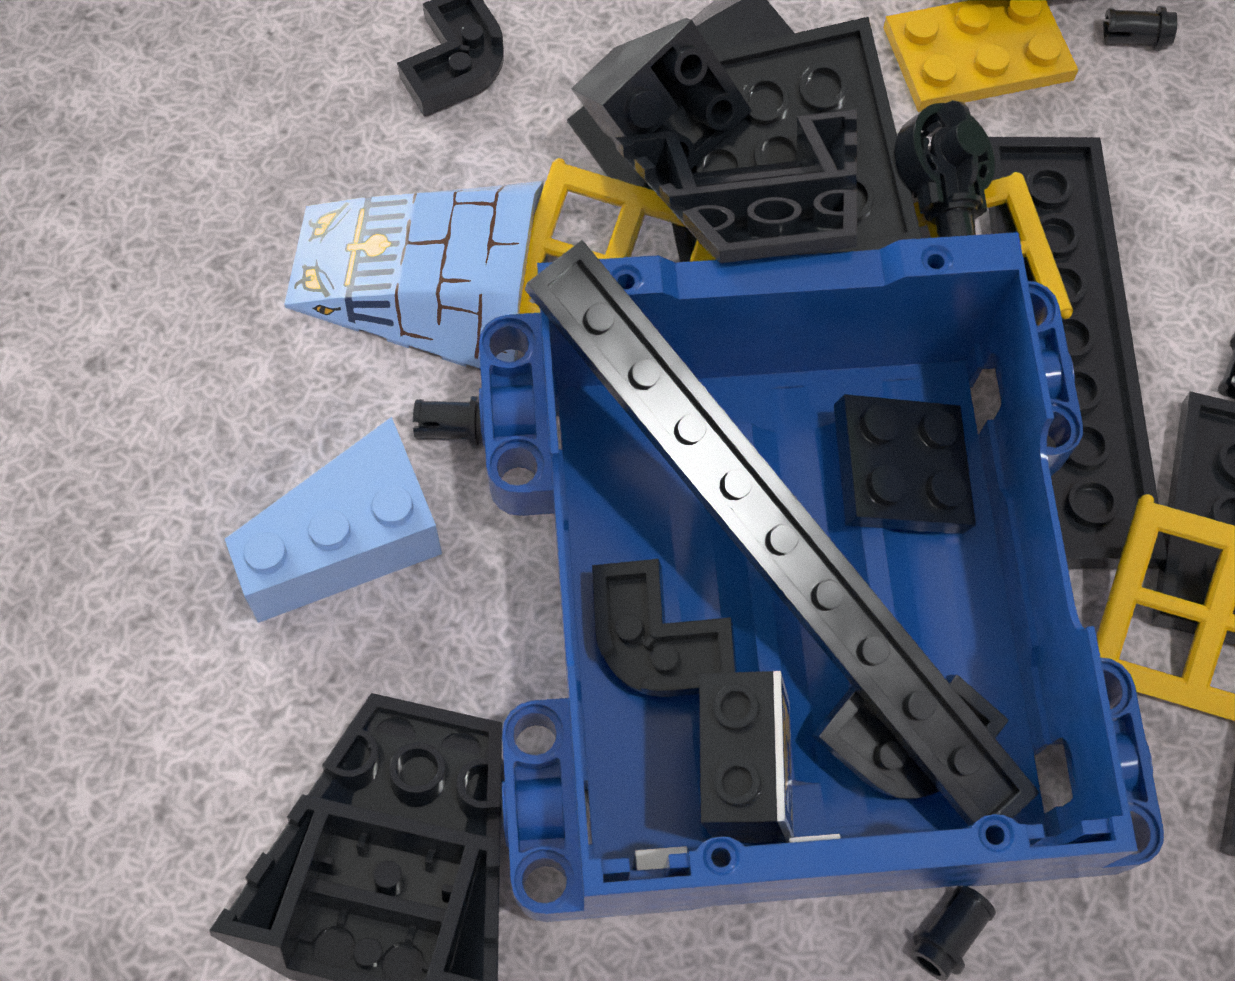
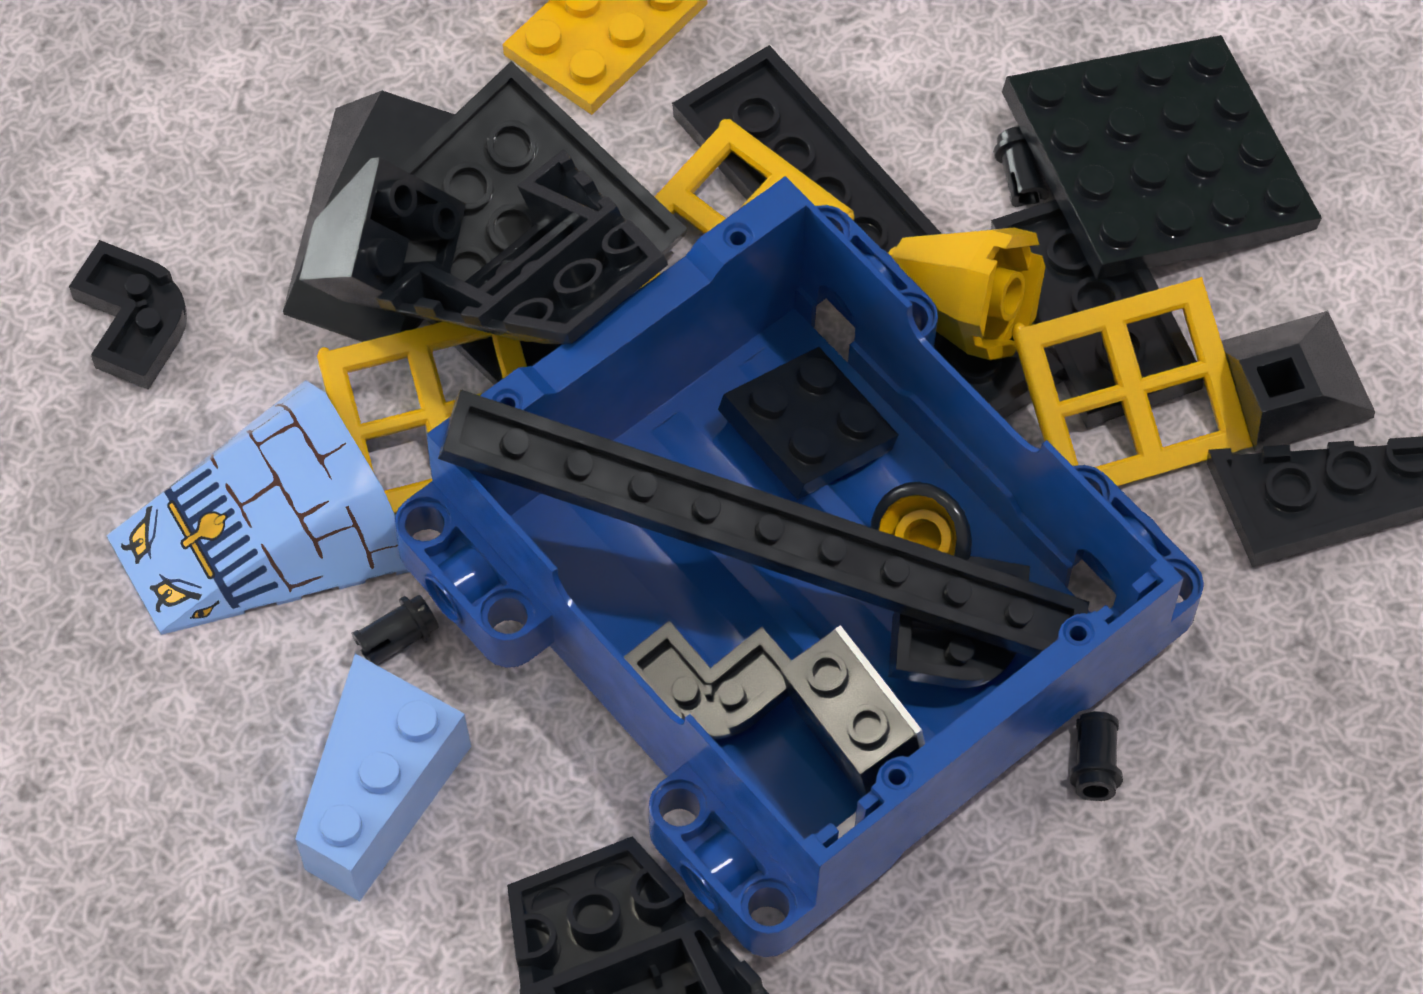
camera: 30 degrees left, 5 degrees down
black pin [895,100,995,237] -> none
none -> hat [870,482,972,560]
none -> yellow cone [888,228,1046,360]

